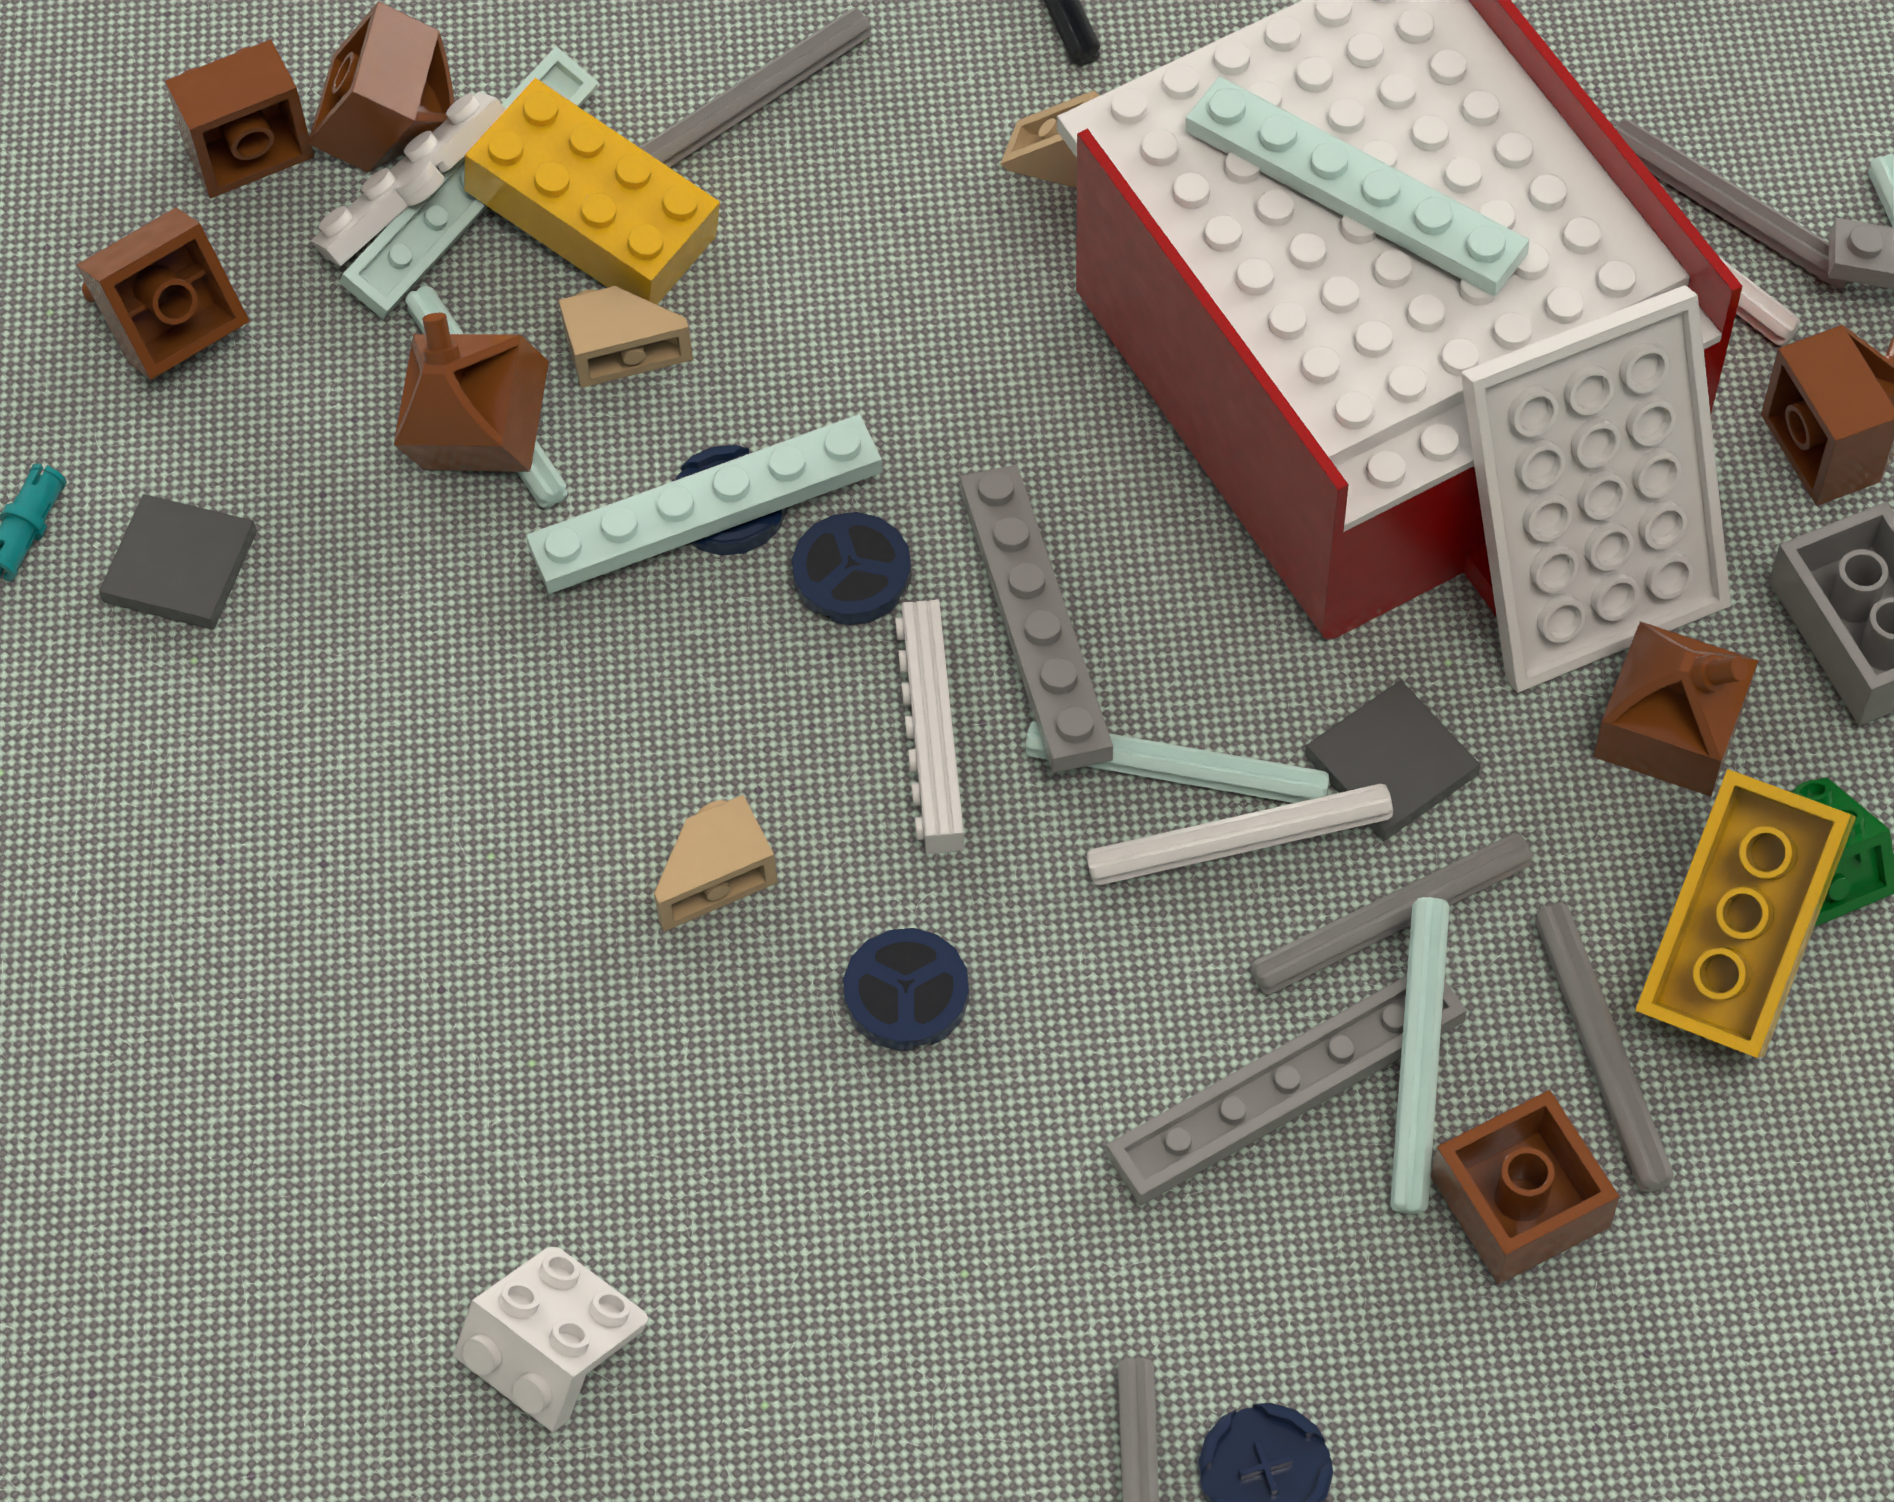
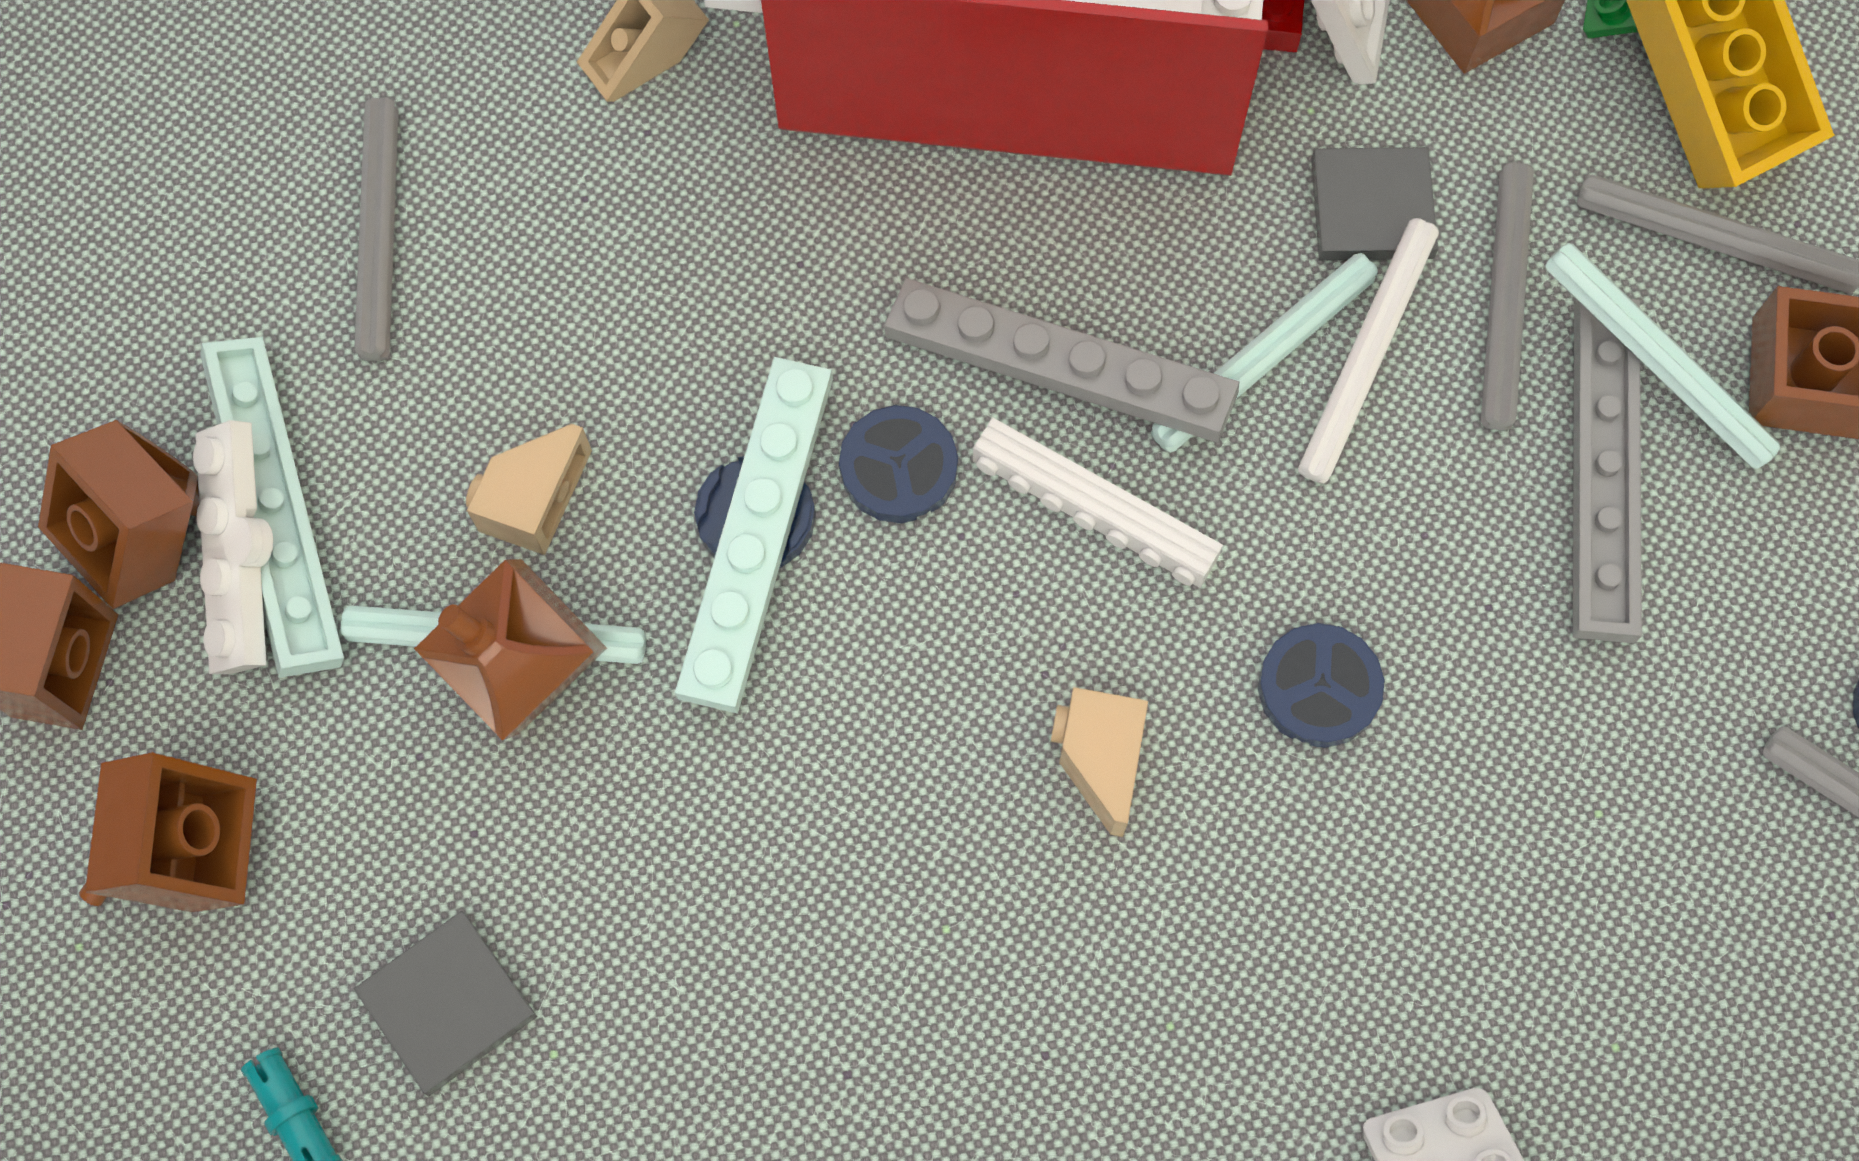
camera: 55 degrees left, 10 degrees up
yellow brick [464,78,720,305] -> none

